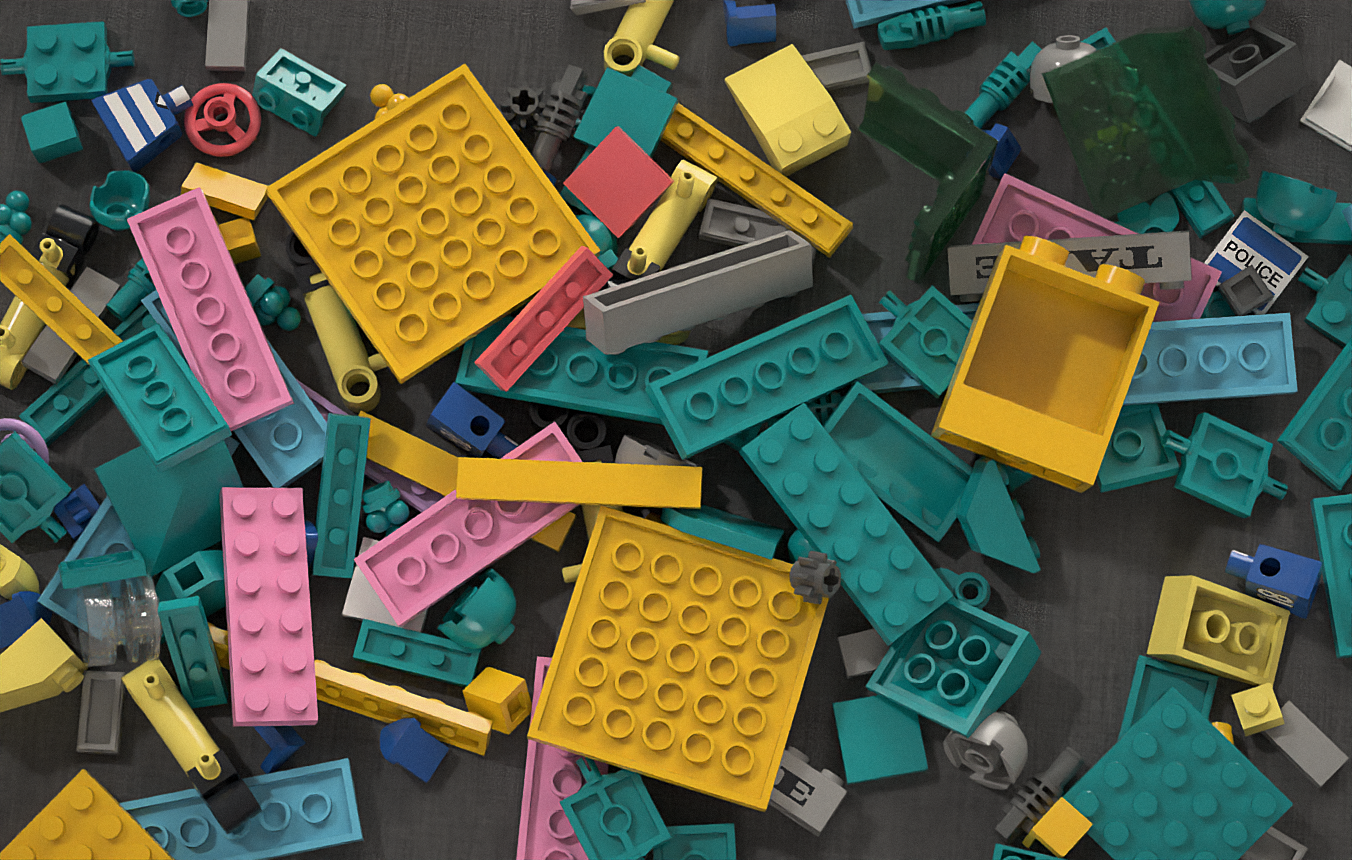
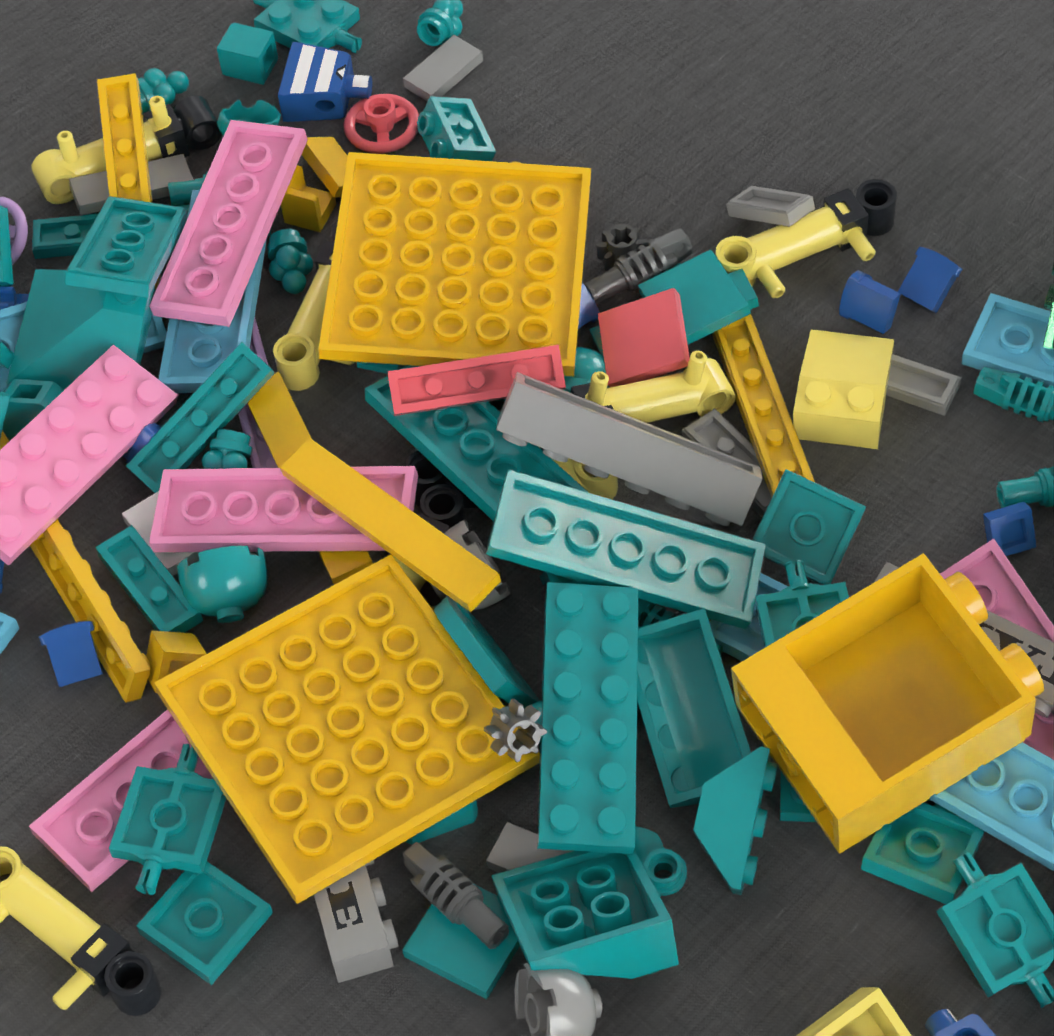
camera: 45 degrees right, 20 degrees down
blue torso [426,382,518,459] -> none
clear green bracket [858,62,998,285] -> none
none -> dark grey hinge [403,842,509,949]
none -> teal tile [752,469,866,585]

